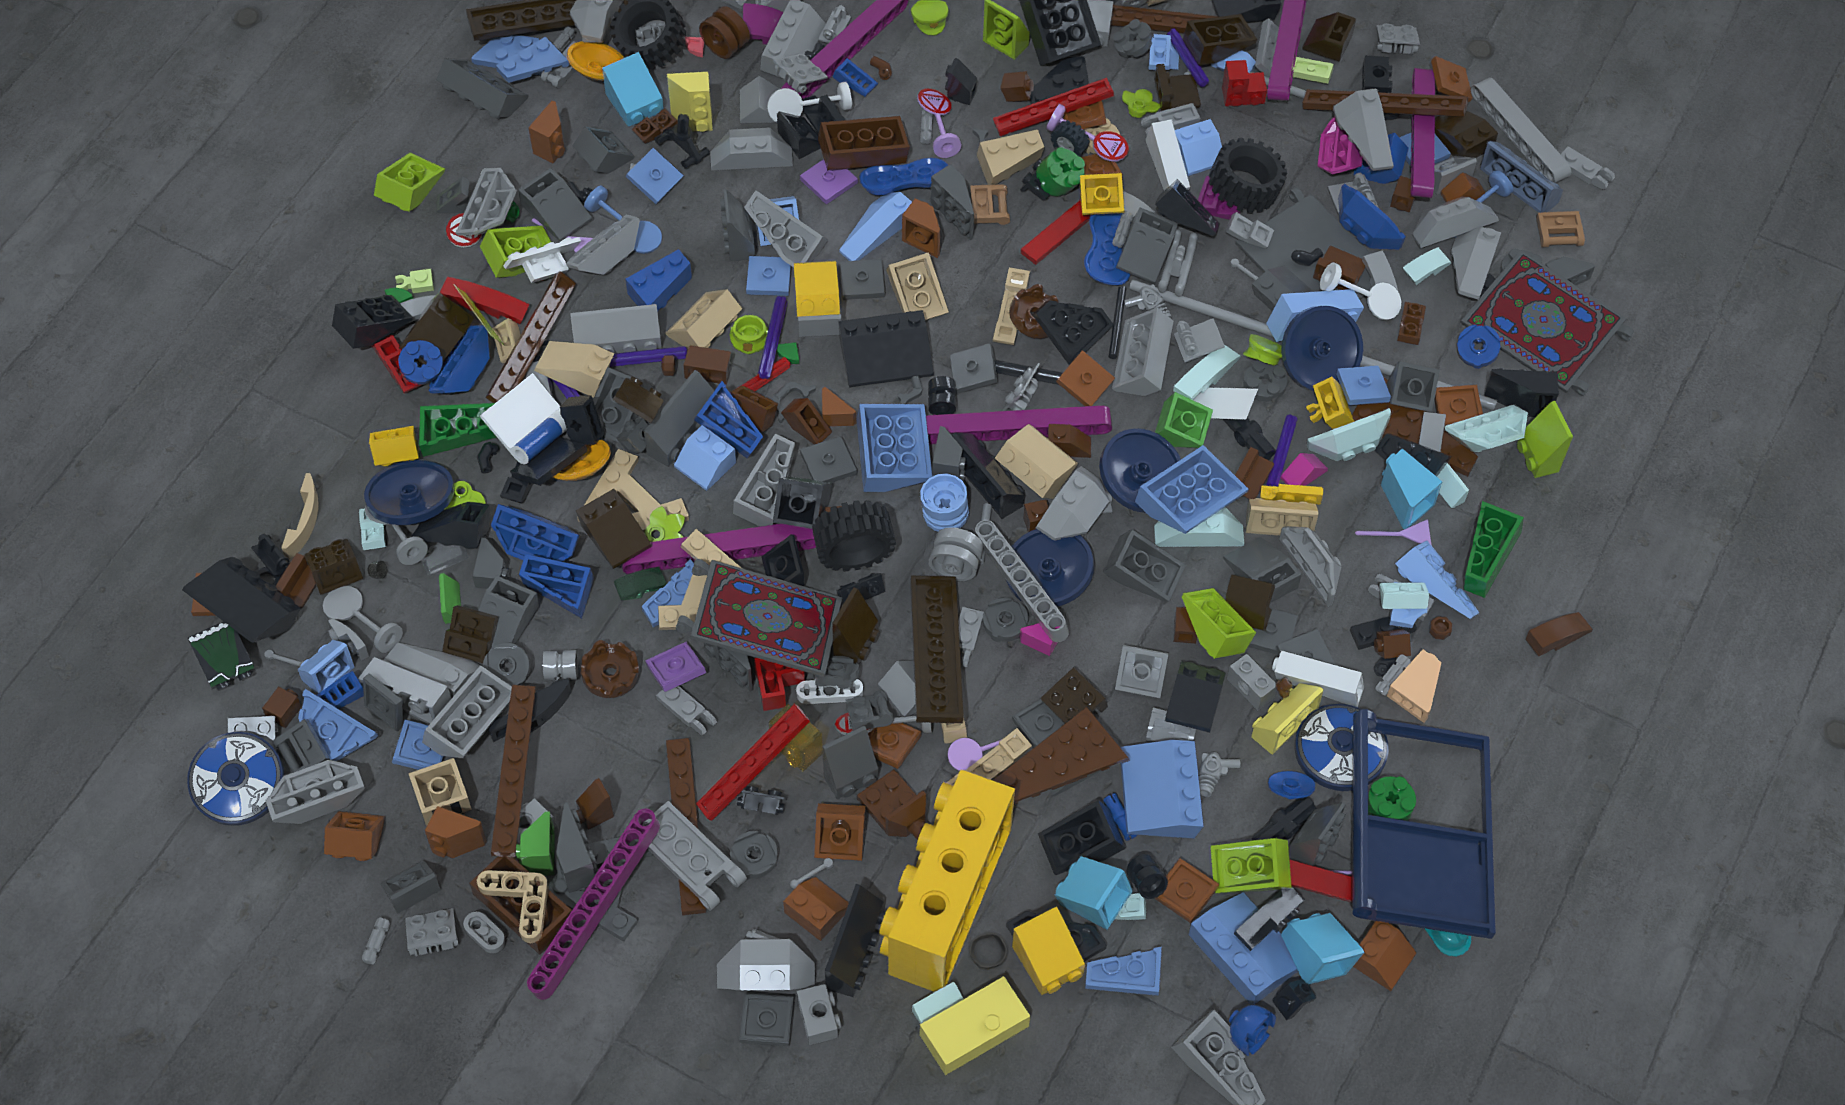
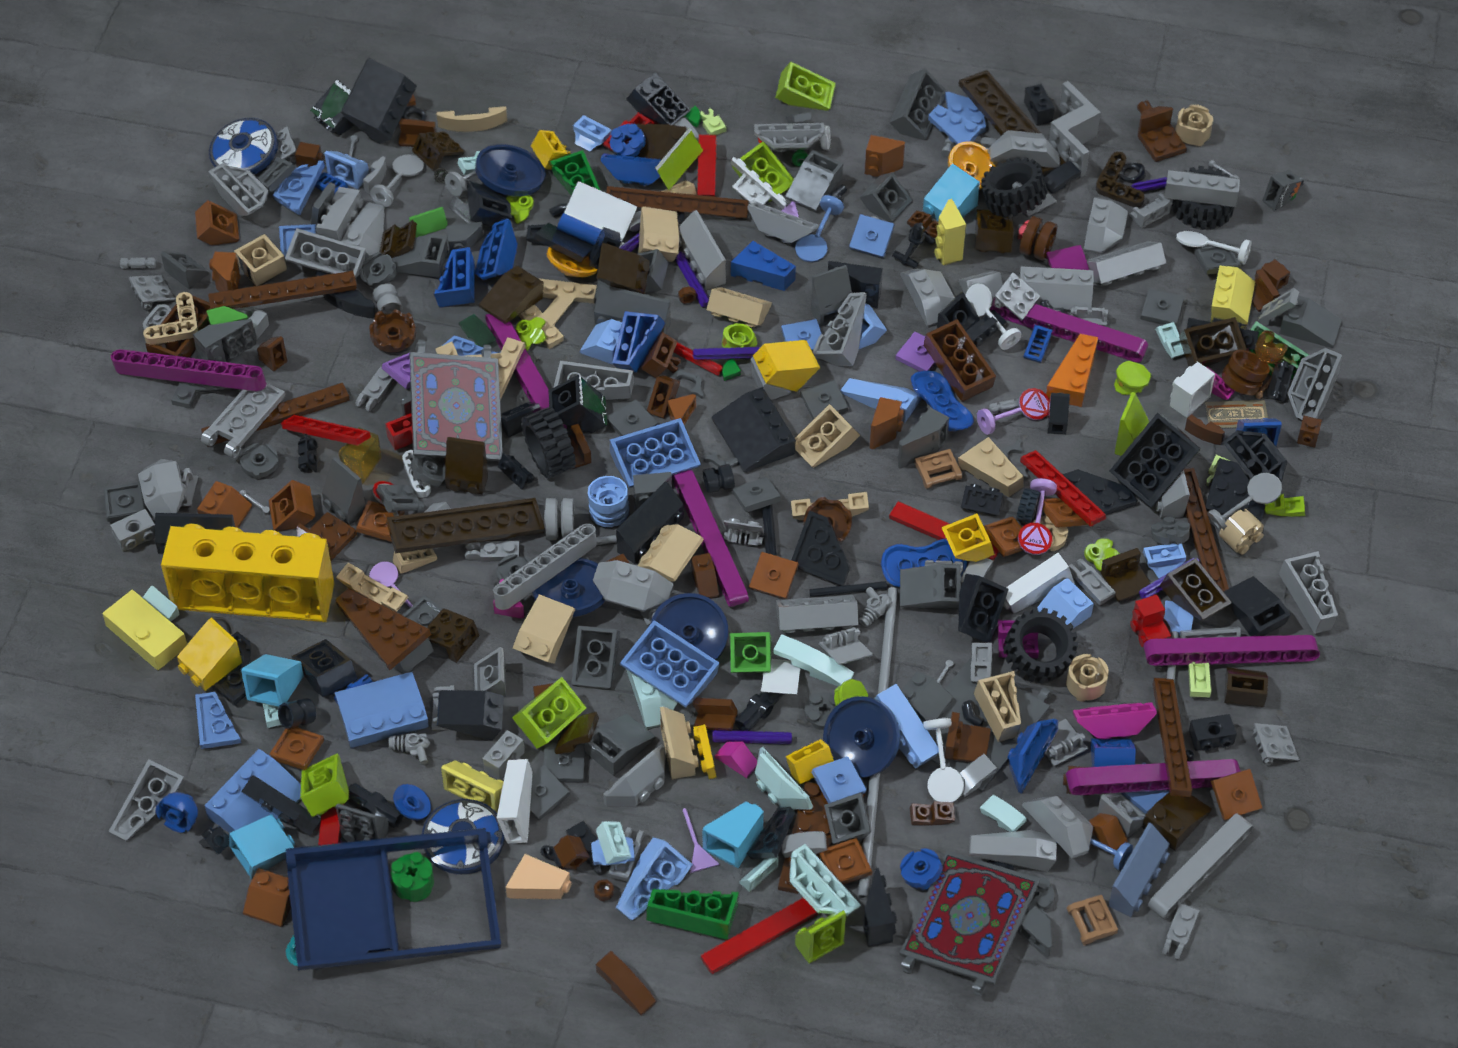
camera: 75 degrees right, 5 degrees down
black hinge [251,533,290,577] -> none
reddish brown panel [684,345,731,385] -> none
reddish brown arm [870,56,892,80] -> none
reddish brown brick [1000,71,1034,102] -> none
green brick [1036,147,1085,196] -> none
light grey piece [1158,229,1198,296] -> none
reddish brown arm [1275,678,1292,698] -> none
light grey wedge [1333,89,1393,171] -> none
light grey axle [1375,654,1411,696] -> none
none -> tan slope [513,595,576,664]
none -> light blue slope [573,115,612,151]
none -> red tile [701,897,818,974]
none -> black slope [828,261,883,308]
none -> tan wedge [974,671,1021,742]
none -> dark brown slope [975,209,1014,254]
none -> orange wedge [1046,334,1098,407]
none -> tan brick [1066,654,1109,702]

